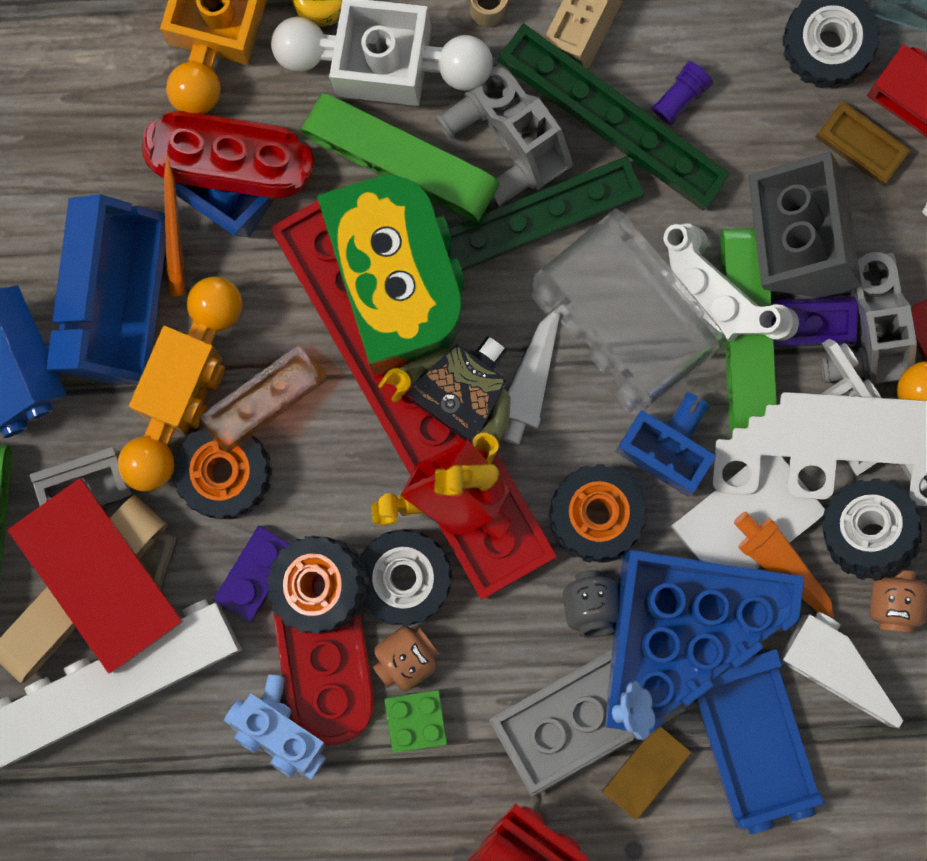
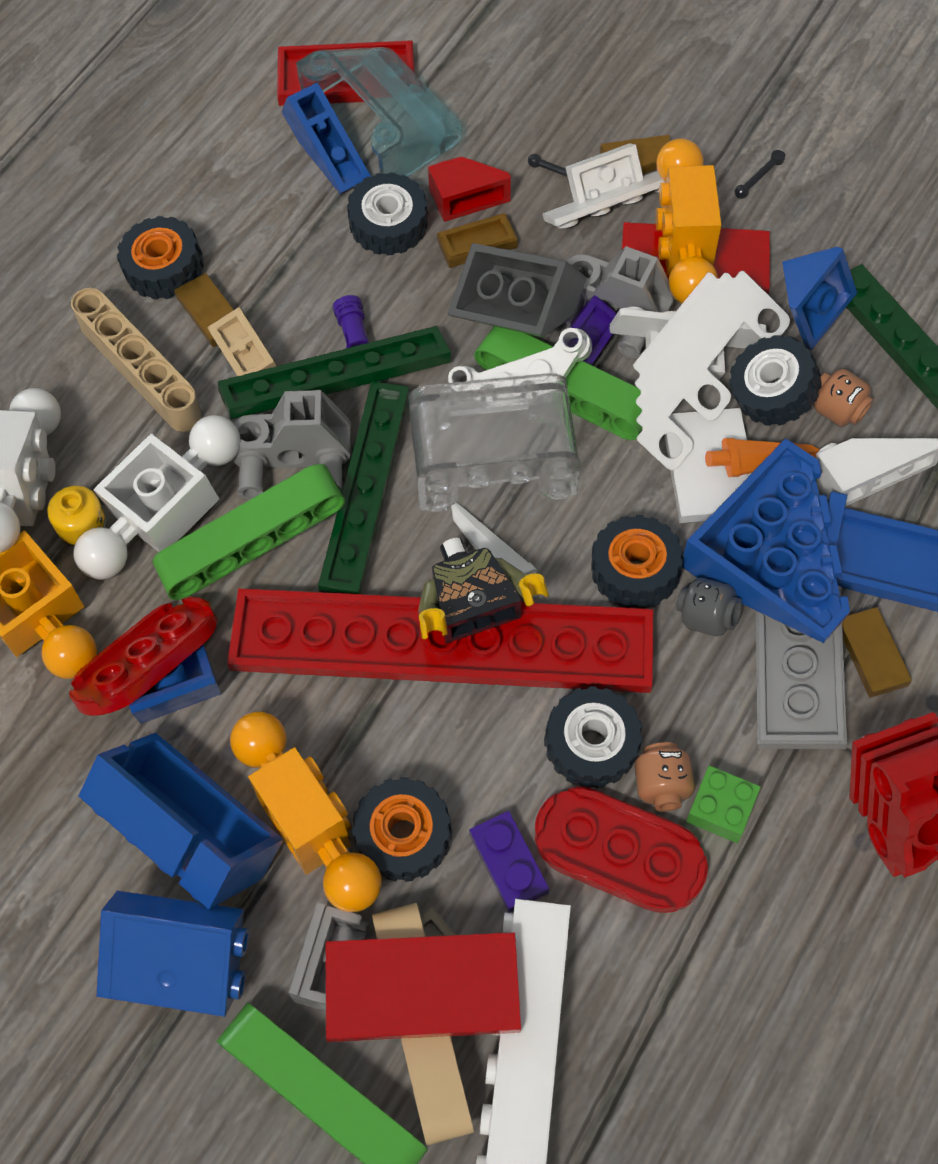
camera: 55 degrees left, 20 degrees down
orange bar [164,155,186,297] -> none
clear orange tile [199,345,327,453] -> none
light blue brick [224,675,326,780] -> none
black wheel [266,536,370,634] -> none
brick [317,175,465,376] -> none
red torso [371,440,511,539] -> none
light blue plant [612,682,655,740] -> none
blue brick [615,392,716,497] -> none

